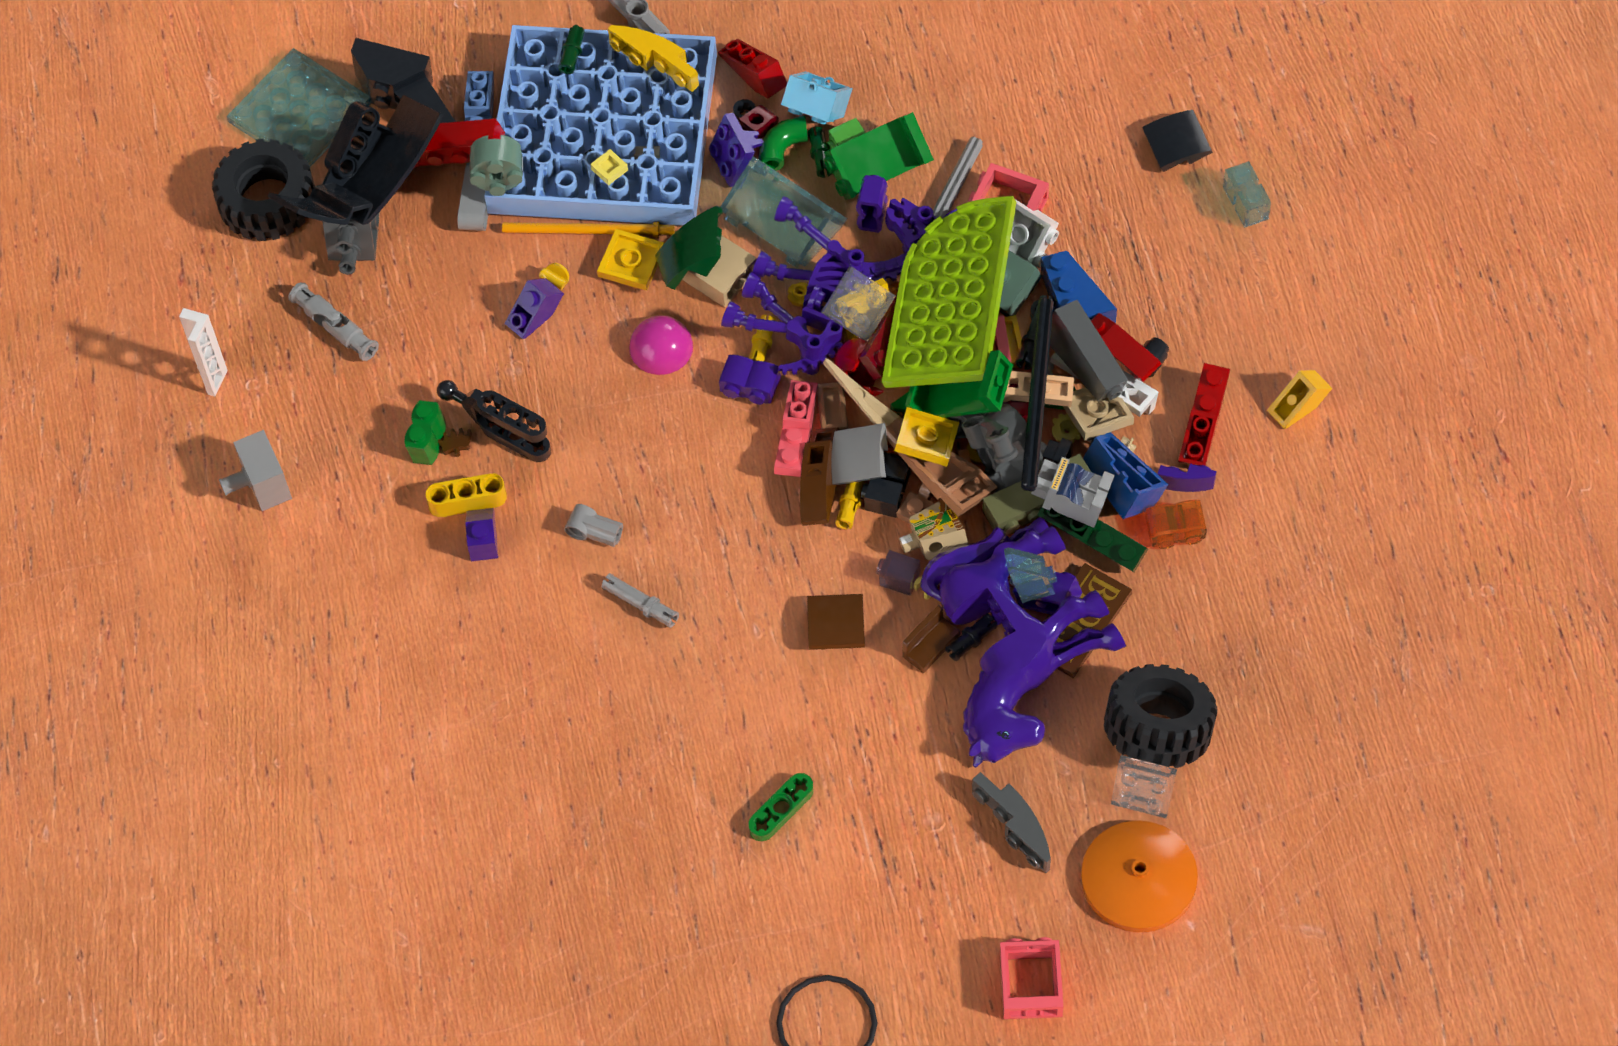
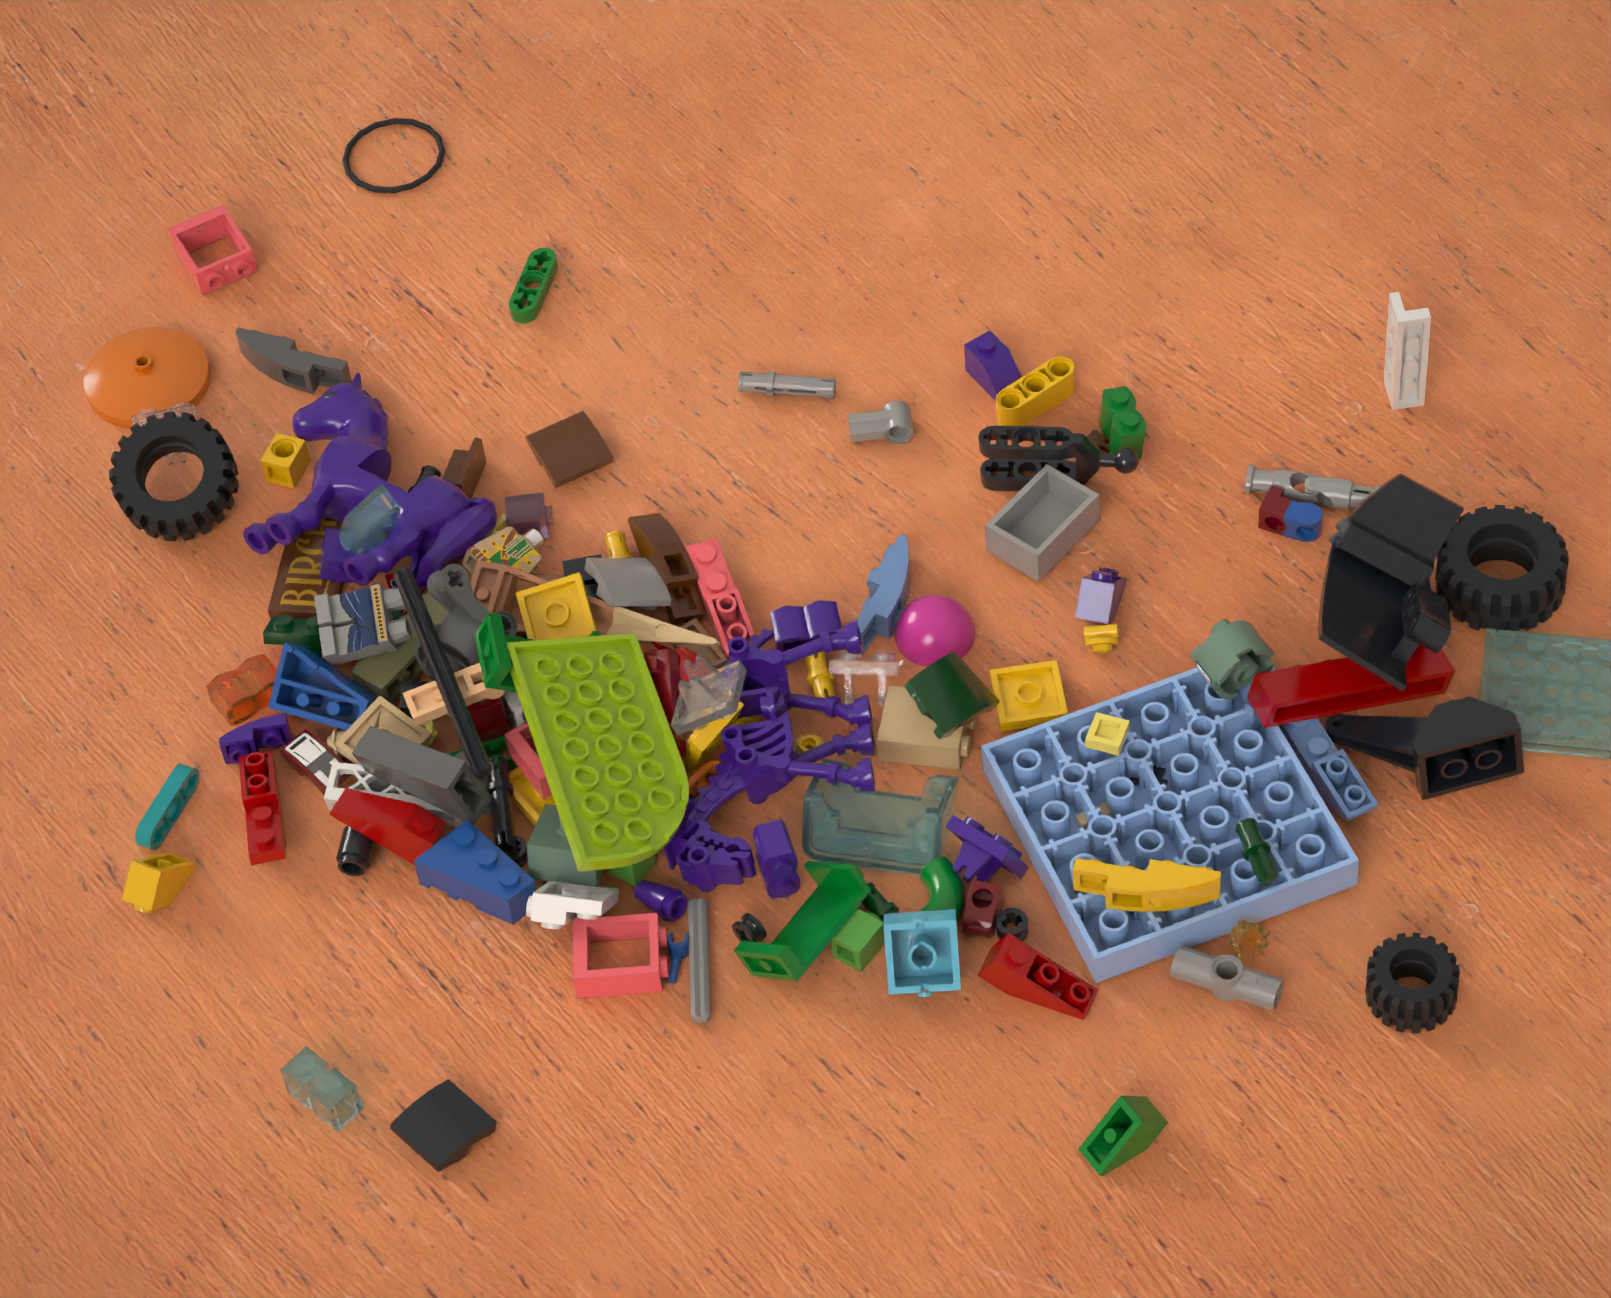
camera: 155 degrees right, 10 degrees down
light grey brick [219,430,292,511] -> none
none -> teal beam [135,763,200,850]
none -> yellow brick [260,433,311,489]
none -> slope [279,729,351,795]
none -> blue hand [667,933,689,984]
none -> black bush [732,913,767,942]
none -> clear plate [829,651,904,705]
none -> medium blue slope [850,534,910,658]
none -> light grey piece [985,464,1100,582]
none -> leg [1258,486,1323,542]

